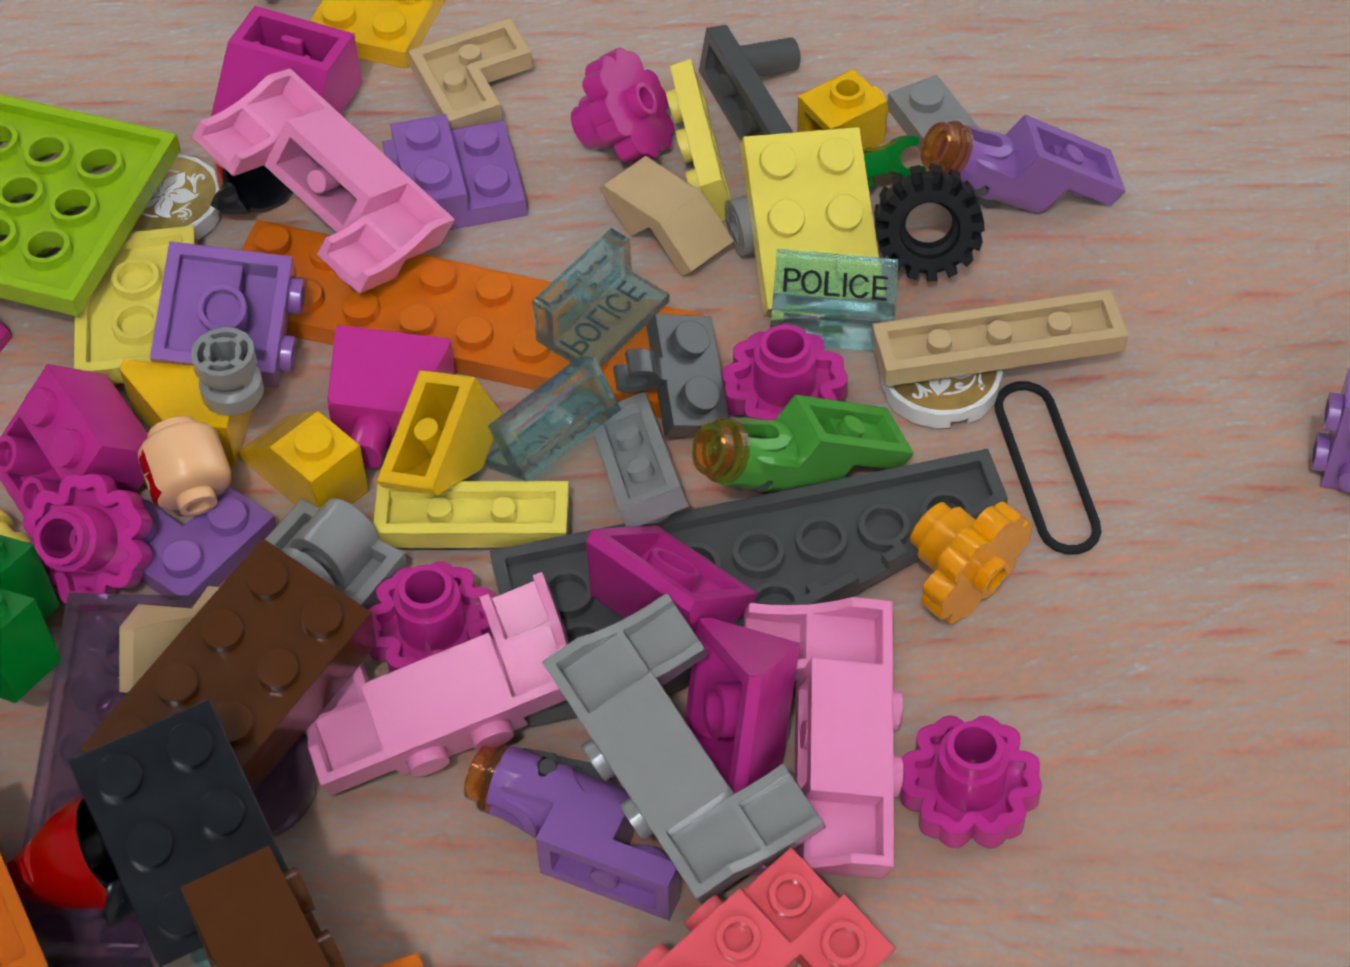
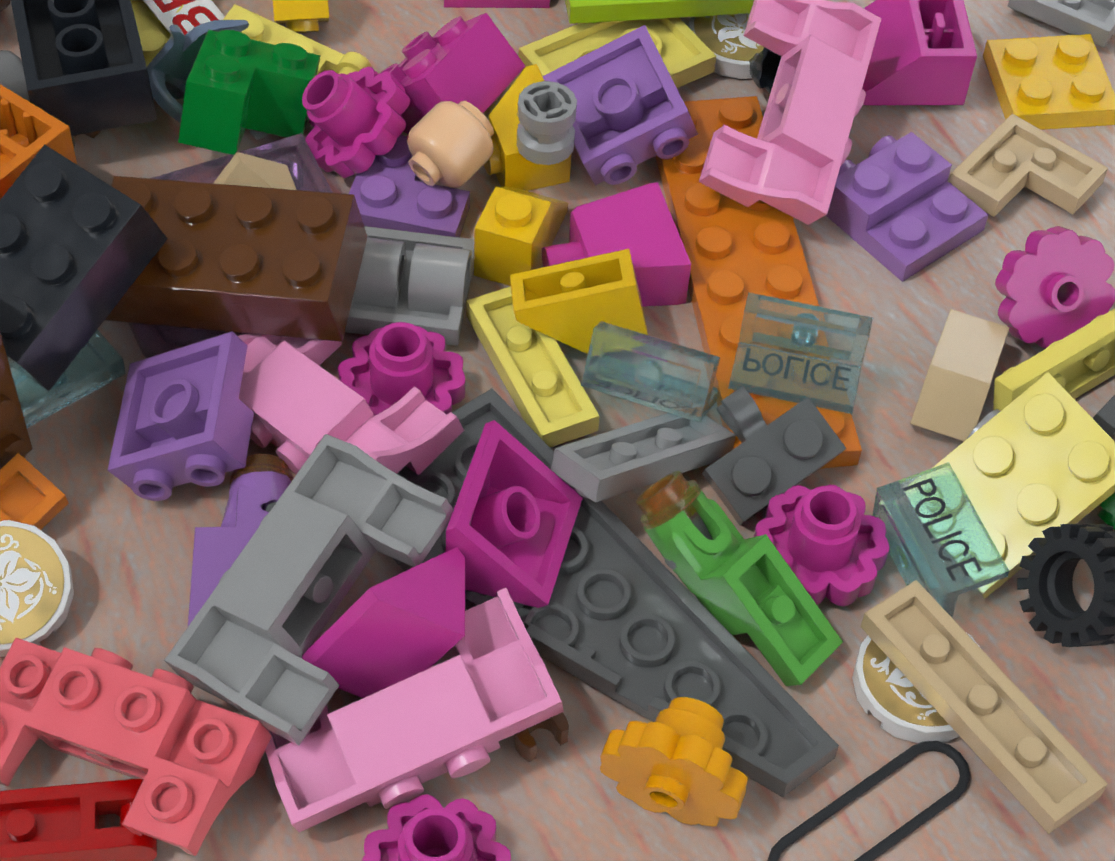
camera: 60 degrees right, 0 degrees up
none -> medium lavender plate [107,332,254,501]

